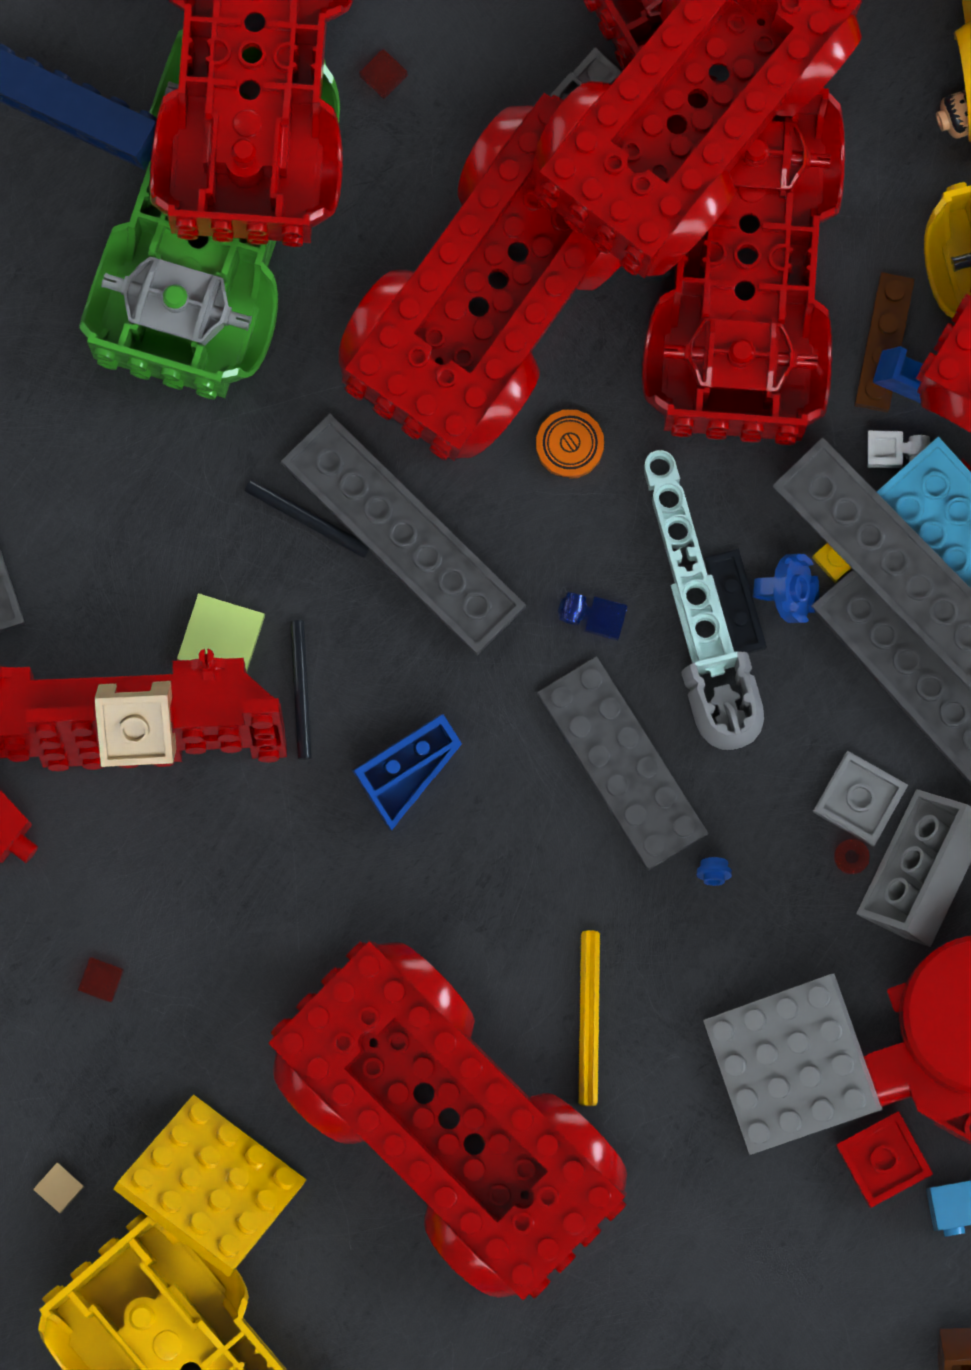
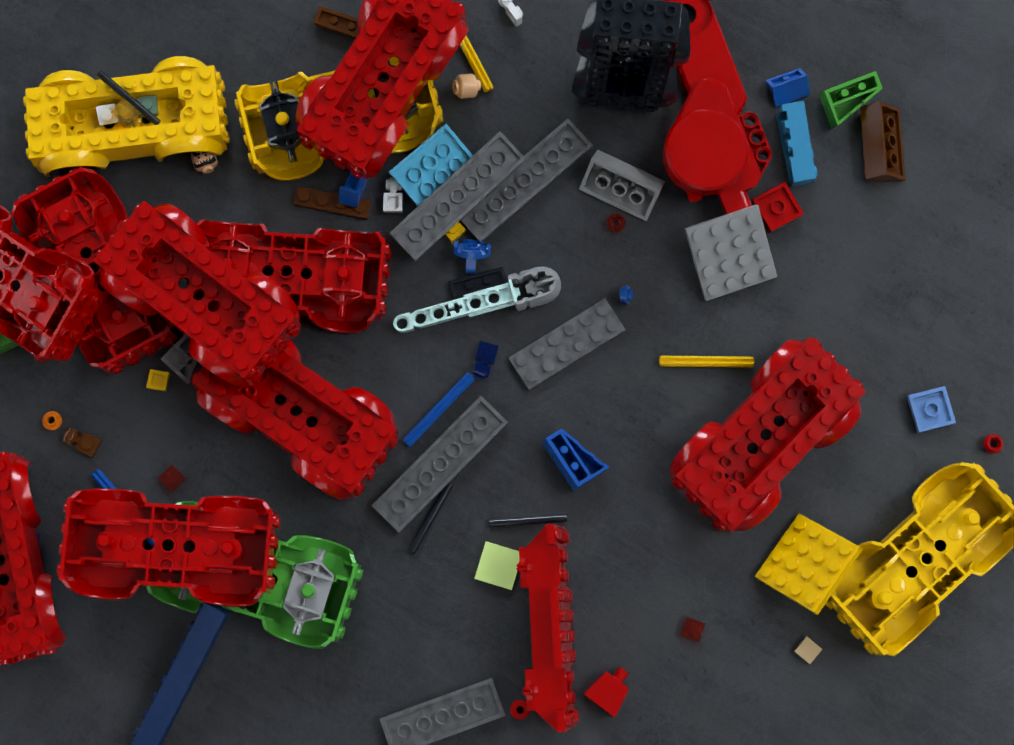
camera: 90 degrees left, 0 degrees up
tan panel [95,681,177,767] -> none
orange tile [536,410,604,478] -> none
light grey tile [813,751,908,847] -> none
none -> yellow plate [146,369,170,392]
none -> blue axle [403,373,474,447]

